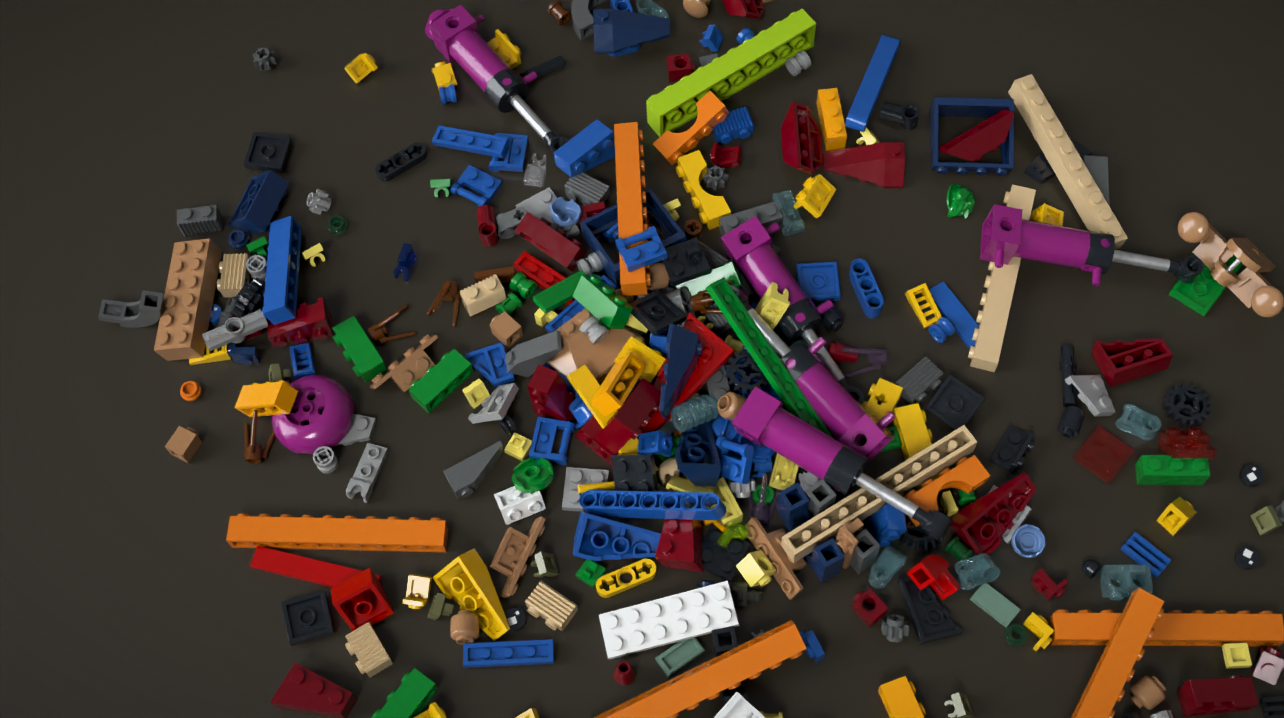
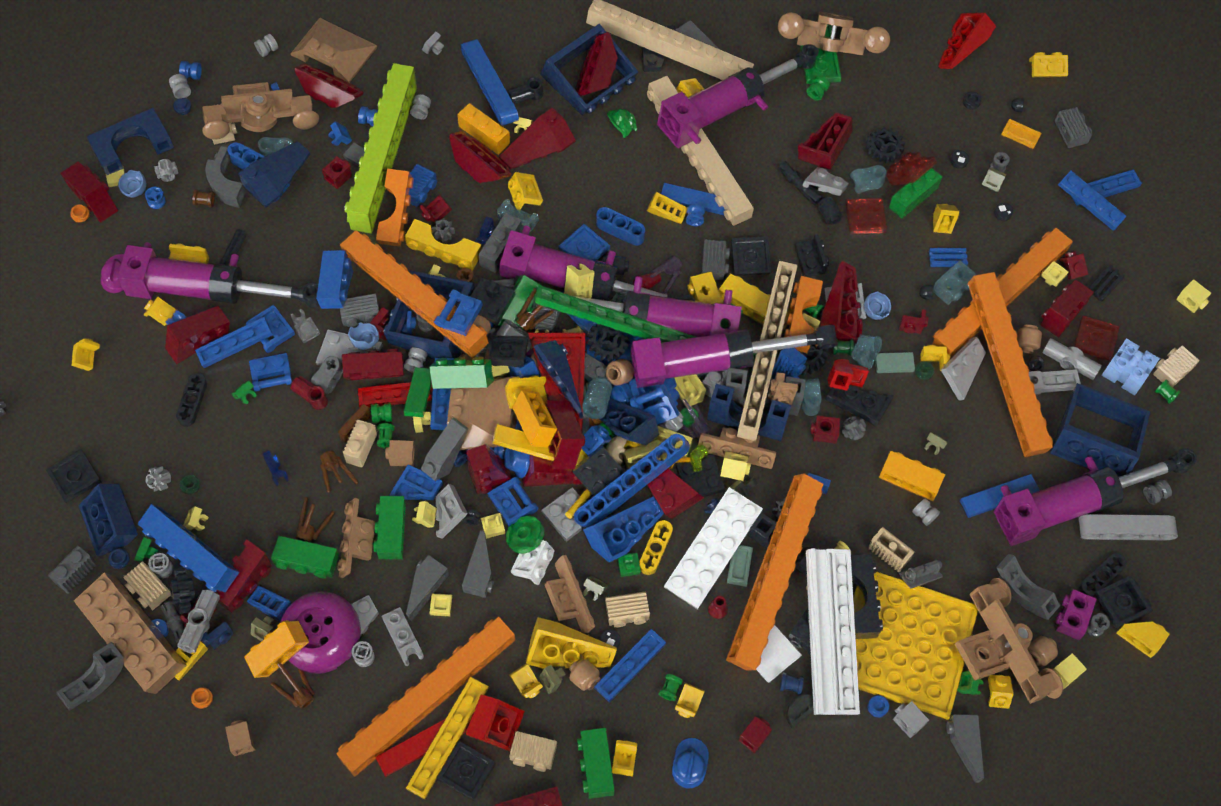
camera: 50 degrees left, 0 degrees up
light grey wheel [579,315,609,345] -> none
none -> dark red wedge [165,306,230,364]
none -> dark grey slope [406,555,449,621]
none -> yellow tile [406,677,489,799]
none -> light grey tile [422,31,444,55]
none -> light yellow tile [430,594,452,616]
none -> clear blue plate [475,216,496,244]
none -> green bush [658,674,683,701]
none -> green wheel [807,76,830,101]
none -> light grey wing [941,337,986,400]

